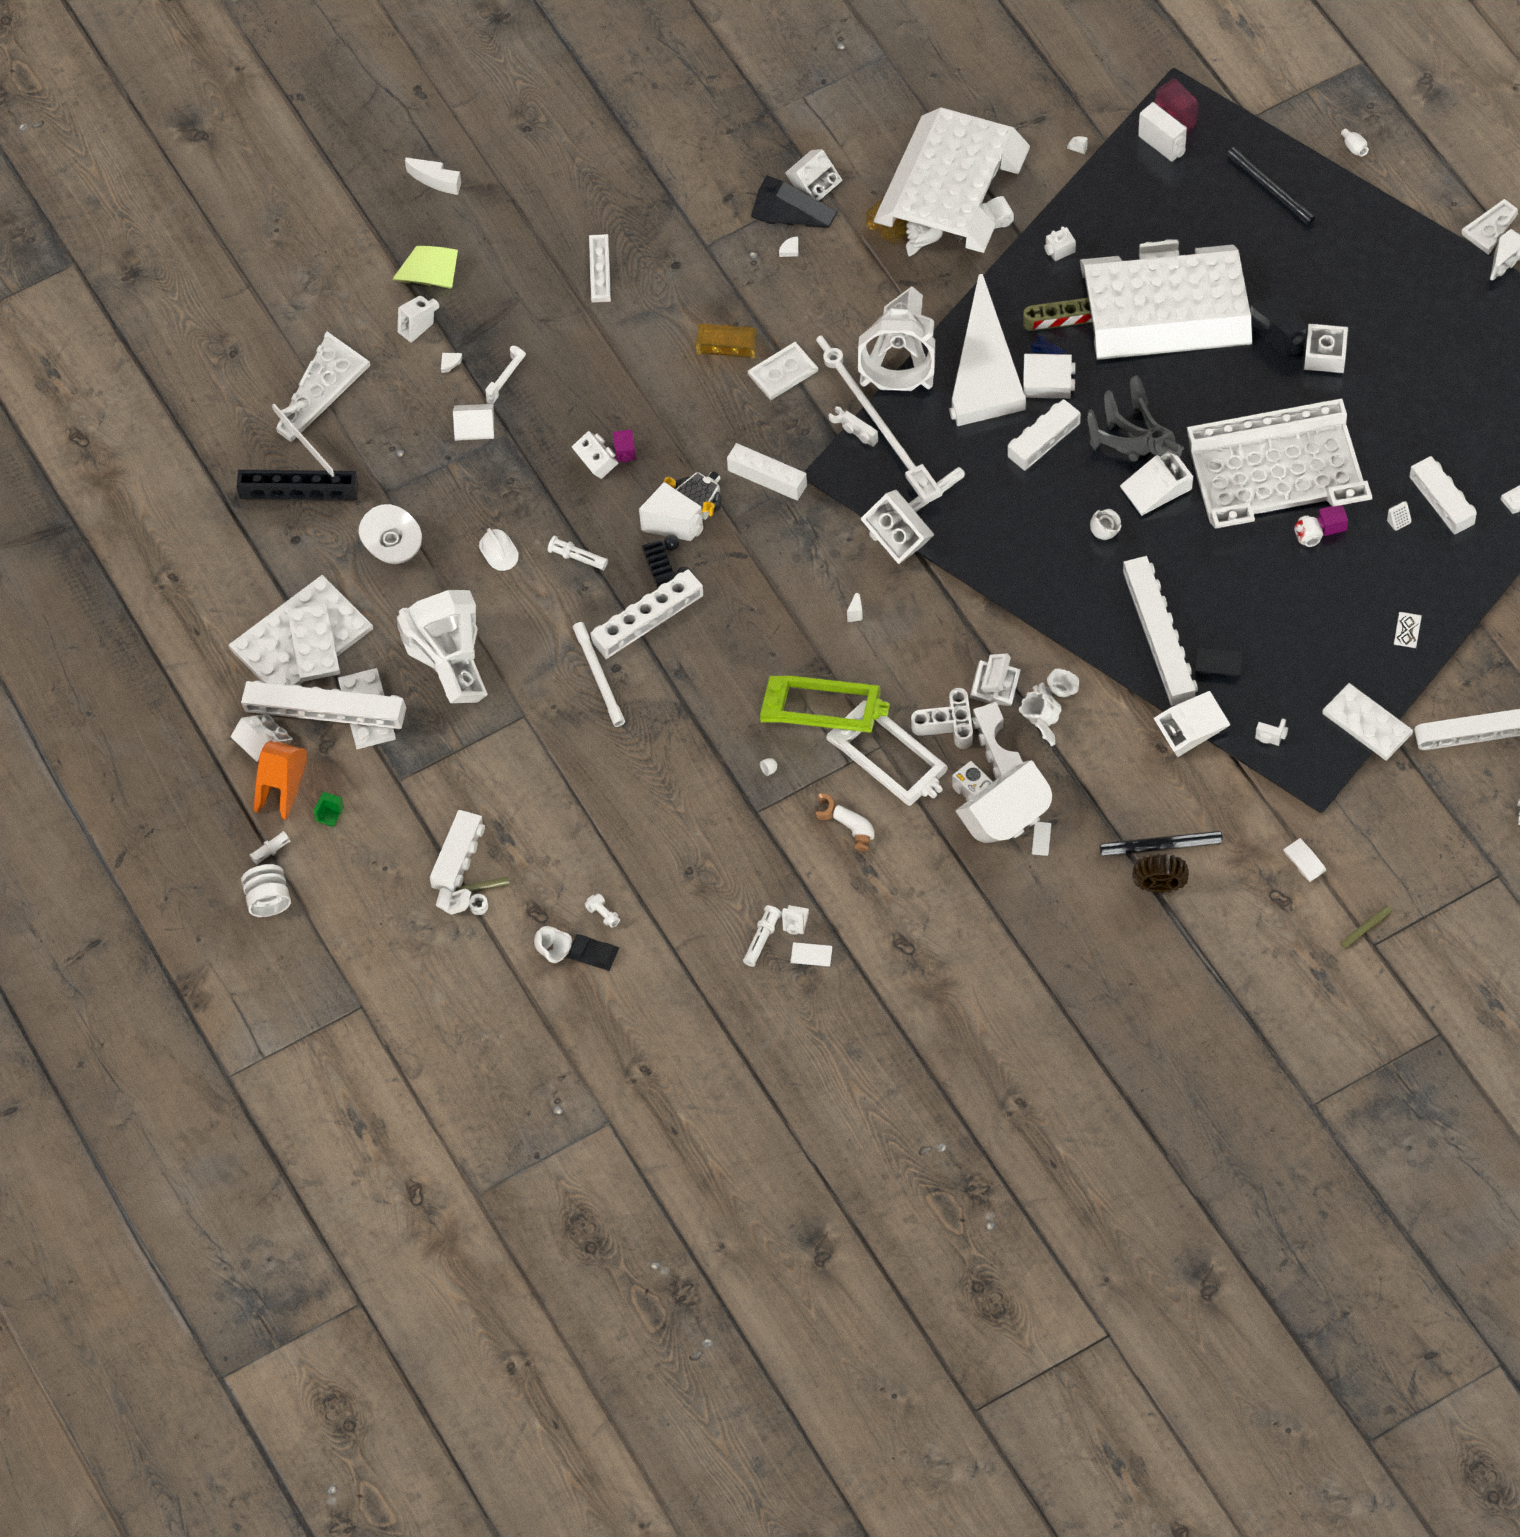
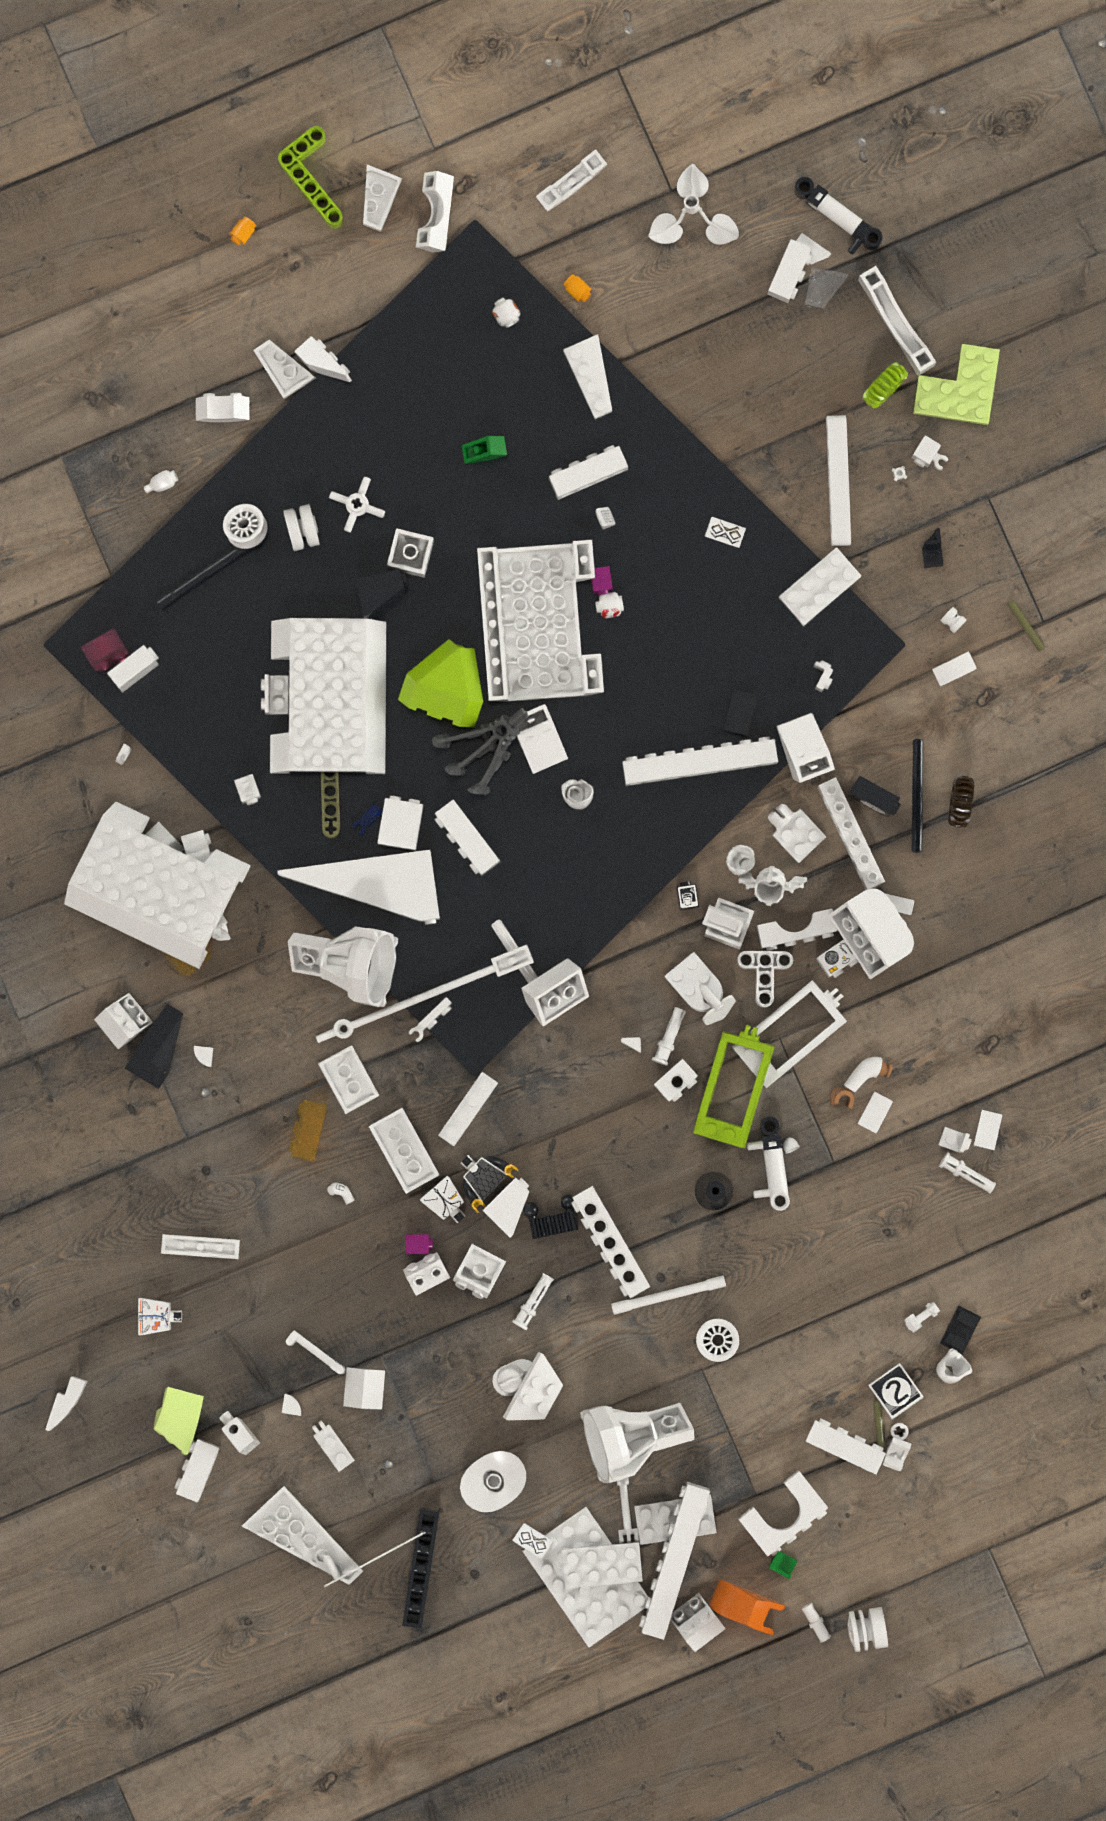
camera: 90 degrees left, 25 degrees up
none -> white torso [138,1298,182,1335]
none -> white slope [145,822,185,852]
none -> white brick [175,1438,220,1502]
none -> white brick [196,393,249,422]
none -> white wheel [223,504,268,549]
none -> white wheel [283,504,320,551]
none -> white hinge [312,1420,355,1472]
none -> white arm [327,1182,355,1205]
none -> white bar [329,477,385,533]
none -> white plate [369,1108,439,1194]
none -> lime panel [398,639,483,727]
none -> white torso [420,1176,466,1223]
none -> white plate [453,1244,506,1299]
none -> green slope [462,436,507,464]
none -> white wing [503,1352,563,1420]
none -> white sticker [512,1523,553,1559]
none -> white hinge [617,1477,639,1544]
none -> white pin [652,1007,686,1066]
none -> white brick [654,1059,698,1102]
none -> white plate [665,952,736,1025]
none -> black brick [676,881,699,911]
none -> black cone [695,1172,733,1210]
none -> white wheel [696,1319,739,1362]
none -> white arch [738,1470,828,1556]
none -> white piece [747,1117,790,1211]
none -> white plate [768,804,826,863]
none -> white brick [817,777,885,890]
none -> black brick [848,776,901,818]
none -> white sticker [858,1092,893,1133]
none -> slope [868,1363,924,1419]
none -> white piece [892,466,907,481]
none -> black slope [922,528,943,568]
none -> white wheel [940,607,967,633]

